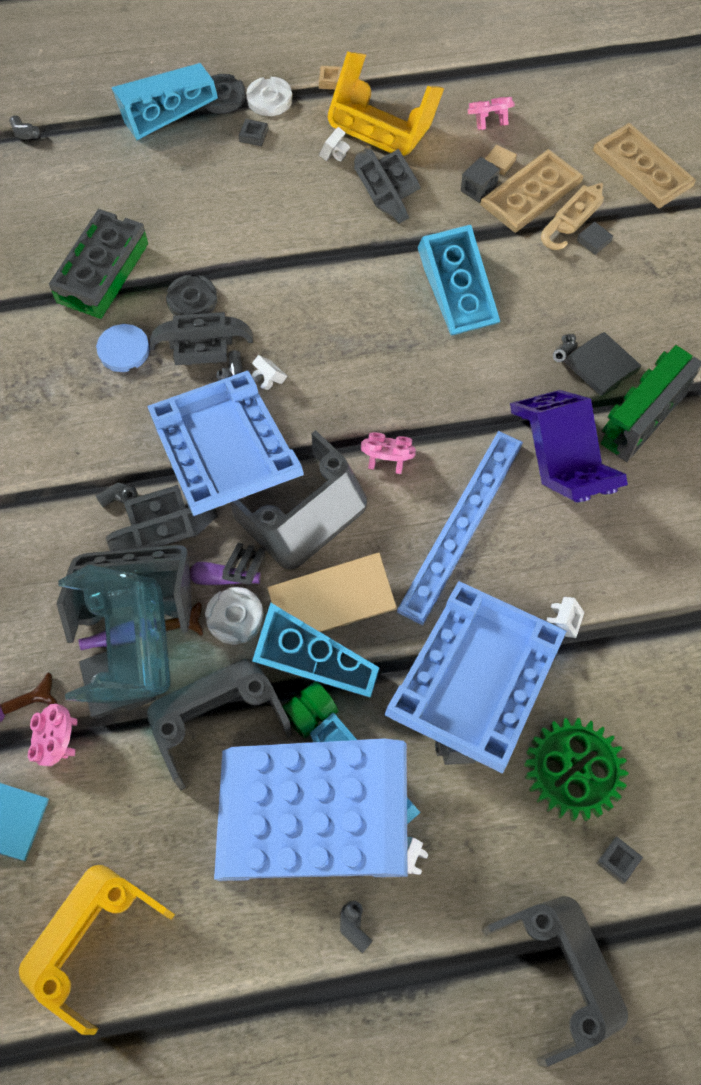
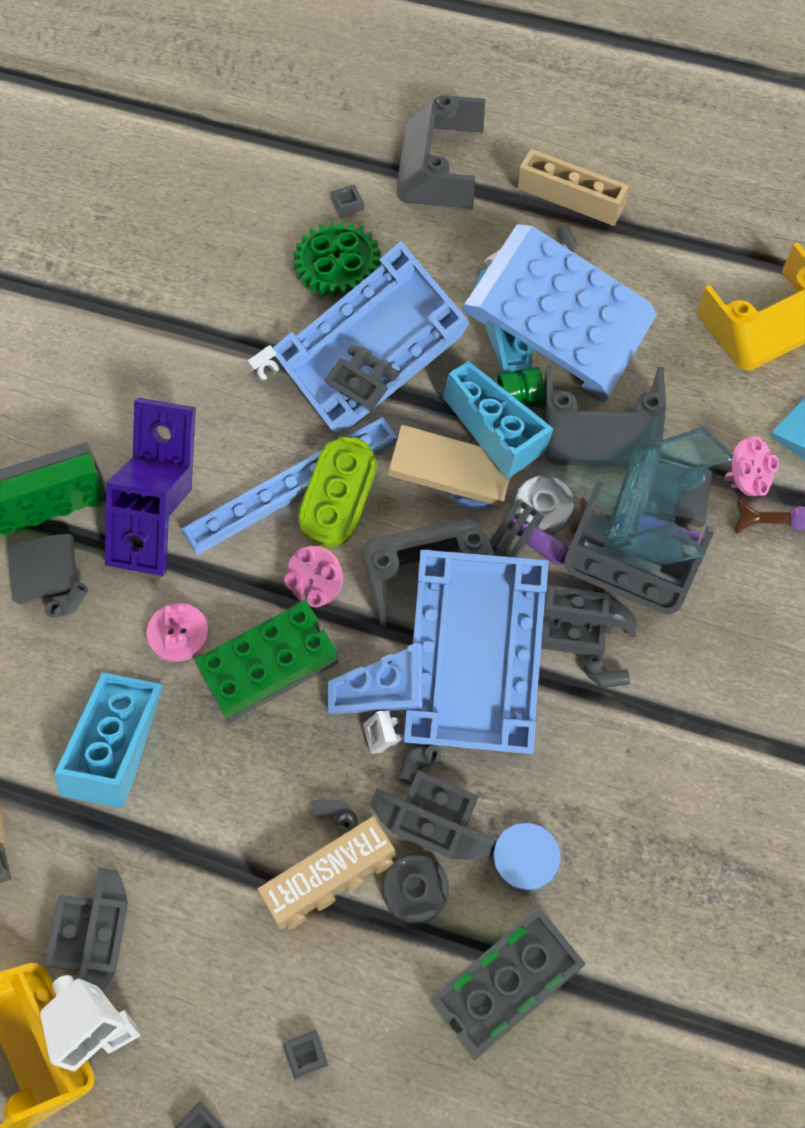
camera: 150 degrees left, 0 degrees up
none -> white torso [40,975,126,1072]
none -> bright pink plate [146,603,209,662]
none -> green piece [194,599,338,723]
none -> tan brick [258,816,396,930]
none -> dark grey tile [283,1030,329,1079]
none -> lime tile [298,436,377,548]
none -> dark grey arm [313,800,358,832]
none -> dark grey plate [324,344,399,412]
none -> light blue wing [328,642,422,715]
none -> tan brick [518,149,629,226]

